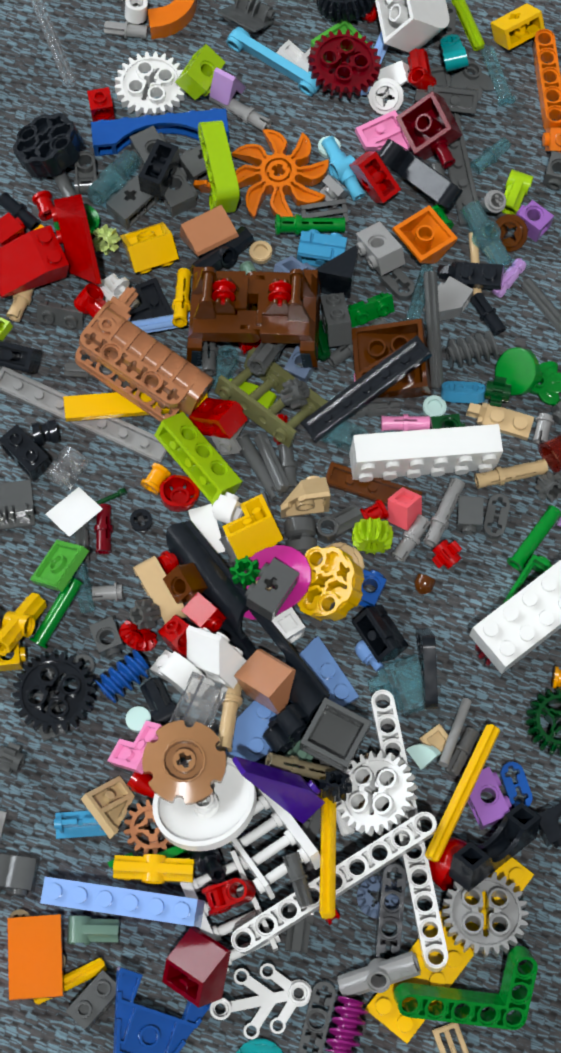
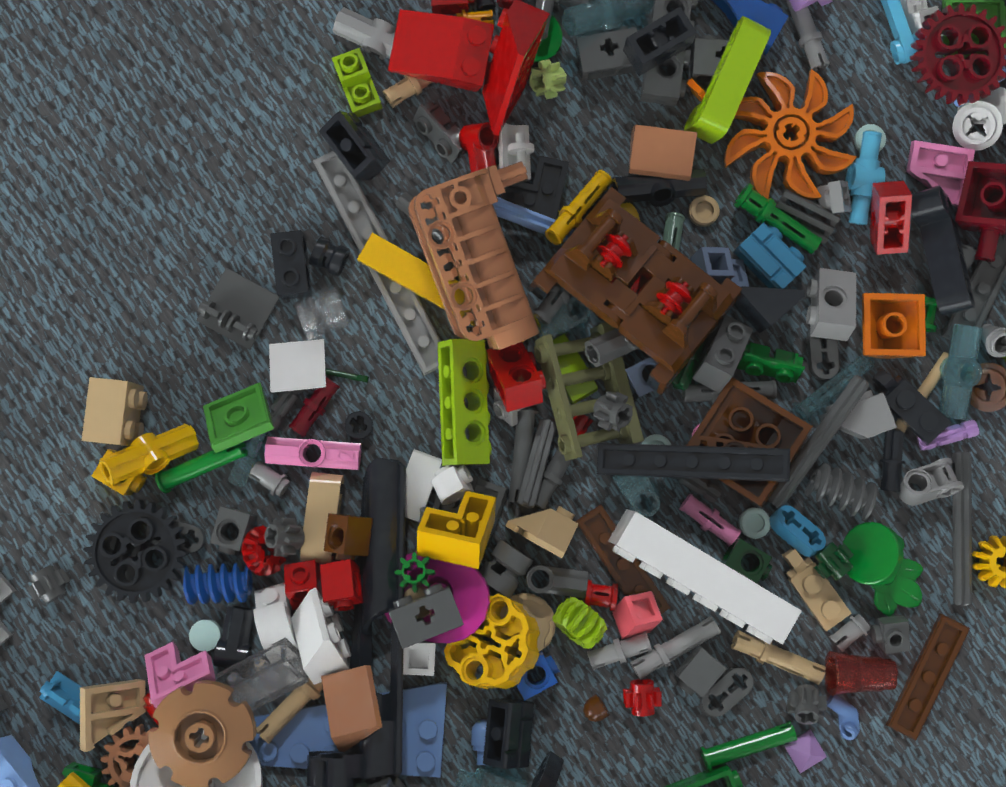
camera: 30 degrees right, 15 degrees up
yellow slope [120,222,179,274] -> none
light orange bush [140,463,171,495] -> none
red plate [157,551,179,575] -> none
red helmet [160,475,199,512] -> none
none -> bright pink piece [264,436,362,470]
none -> light grey piece [898,458,964,506]

